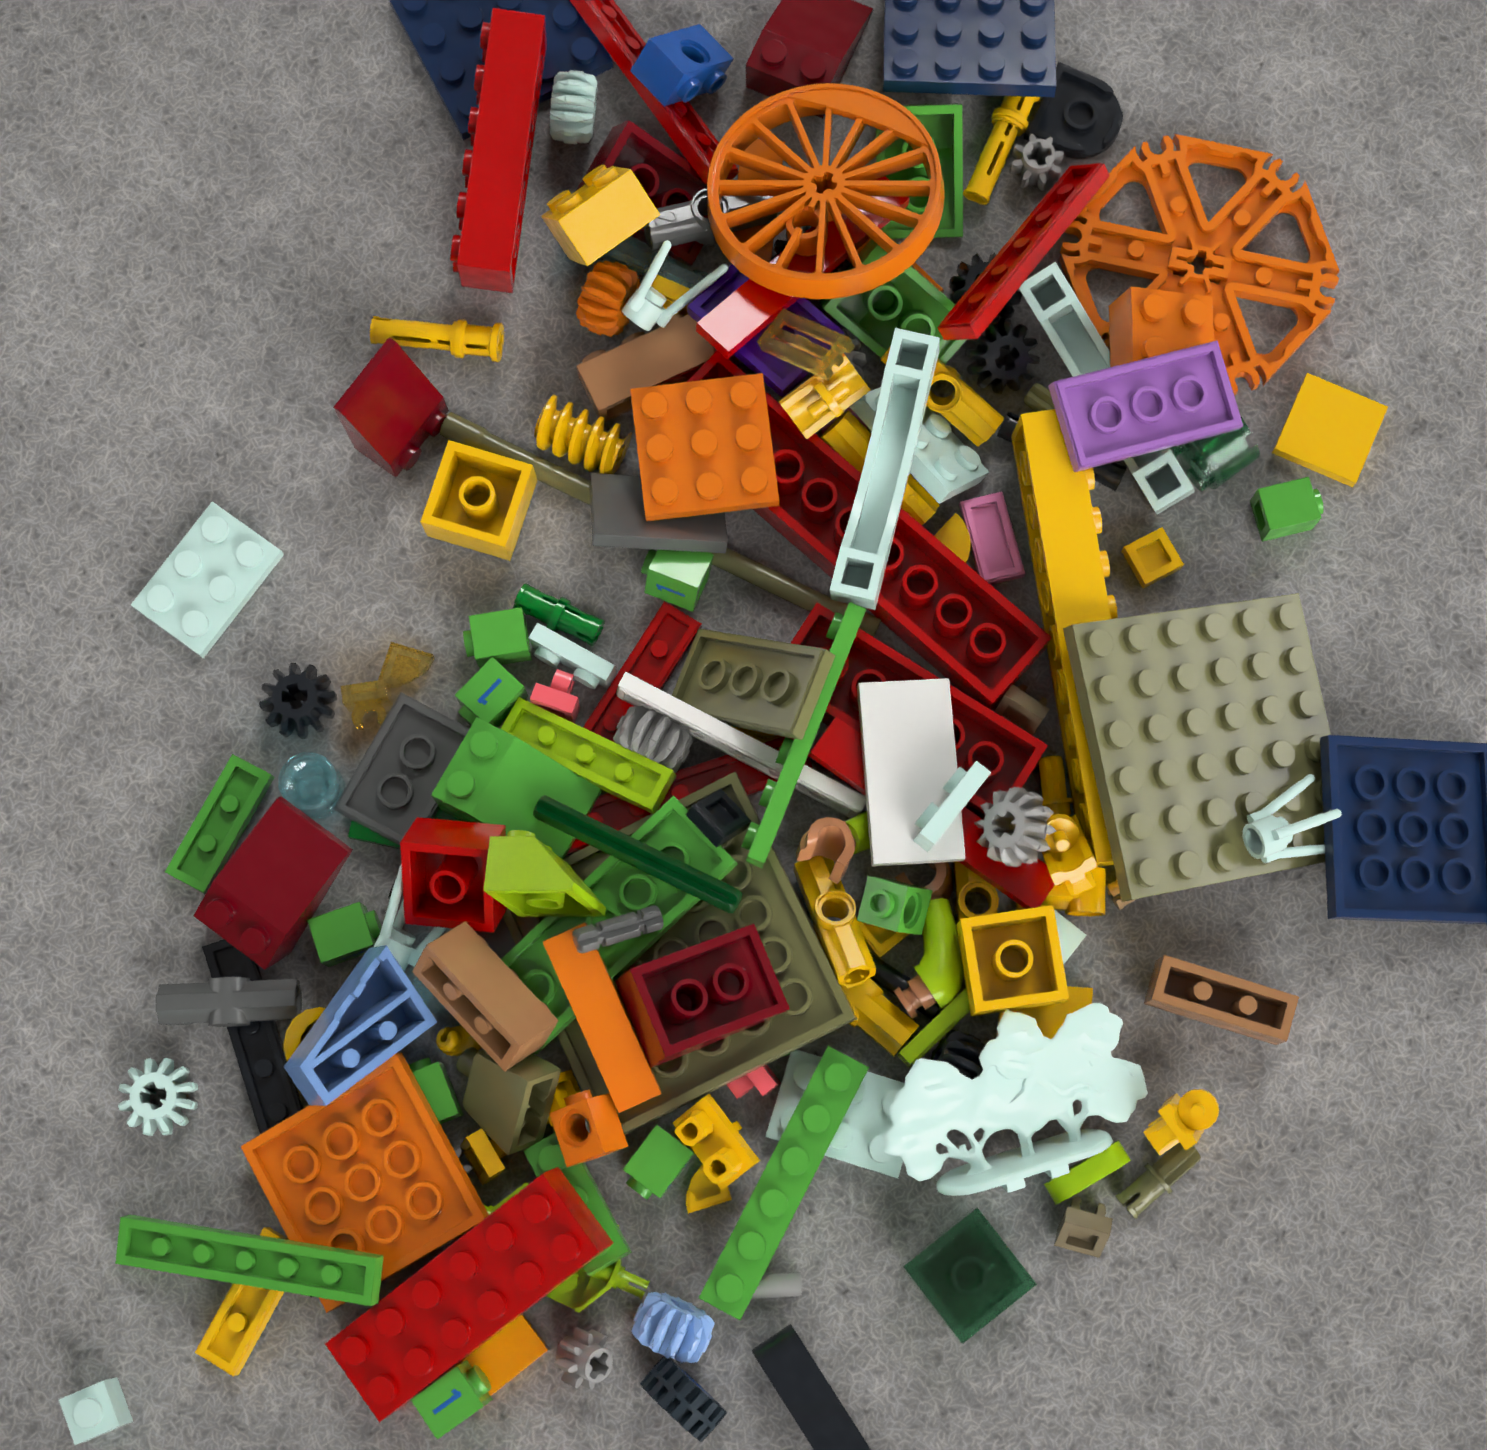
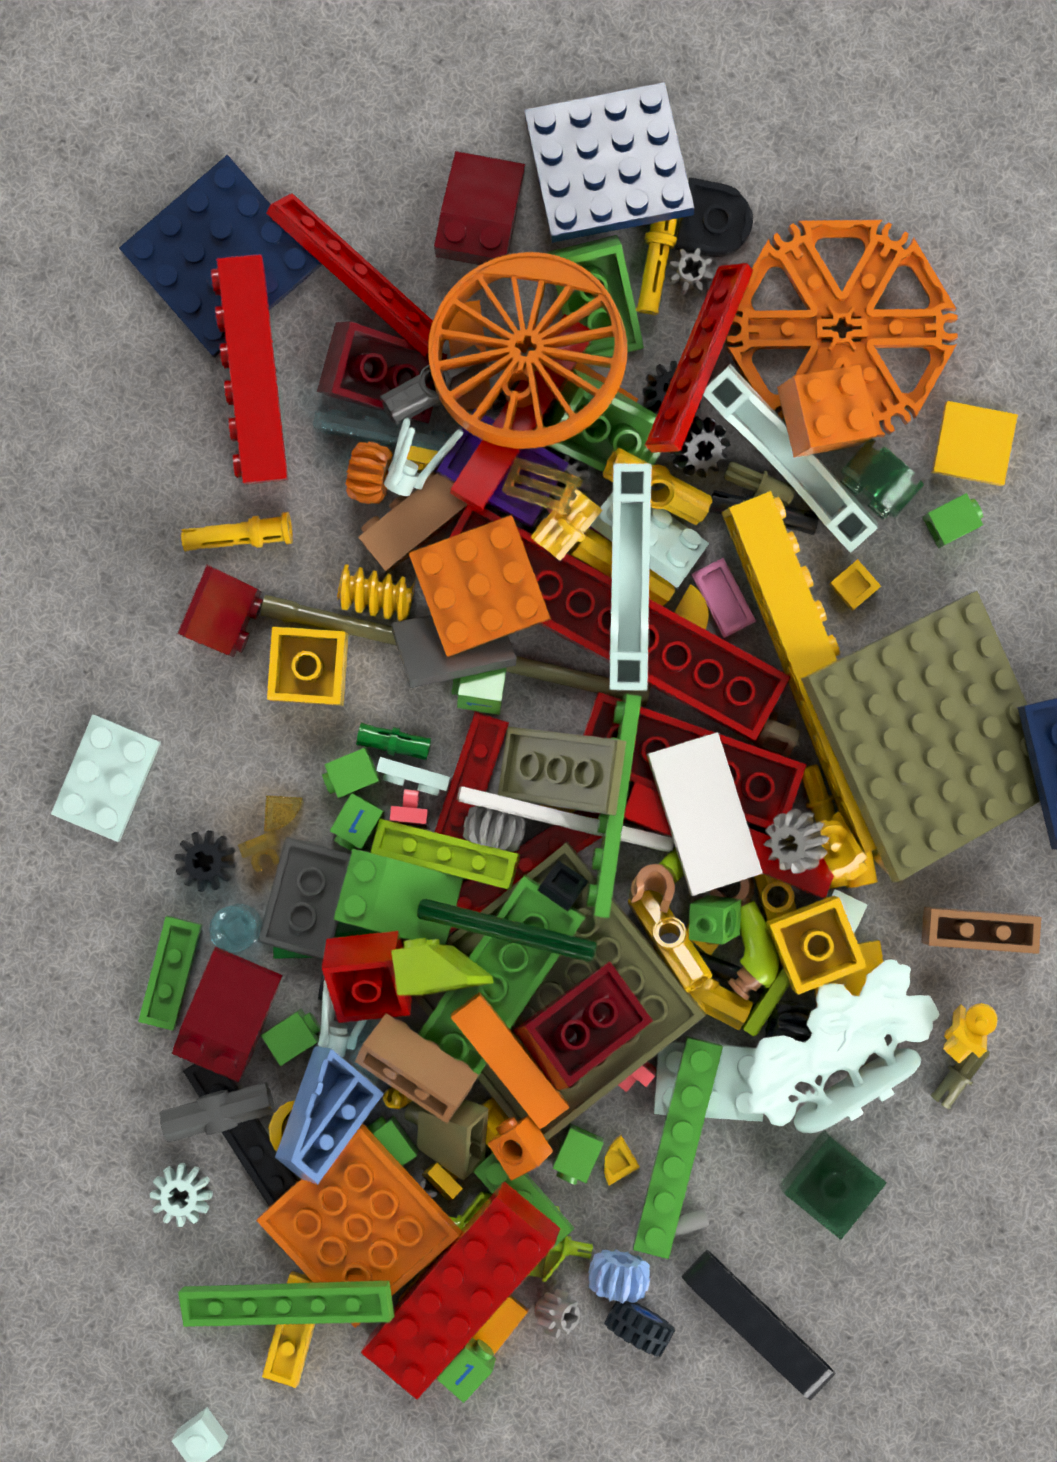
camera: 10 degrees left, 10 degrees up
yellow brick [541,164,660,266] -> none
light aqua gear [549,70,598,145] -> none
dark grey axle [572,905,664,953] -> none
blue brick [630,24,734,106] -> none
yellow hips [672,1093,760,1190] -> none
light aqua plate [913,761,991,852] -> none
lime beam [1044,1140,1131,1205] -> none
medium lavender tile [1048,340,1243,472] -> none
dark tan tile [1054,1196,1113,1258] -> none
light aqua plant [1242,774,1342,863] -> none

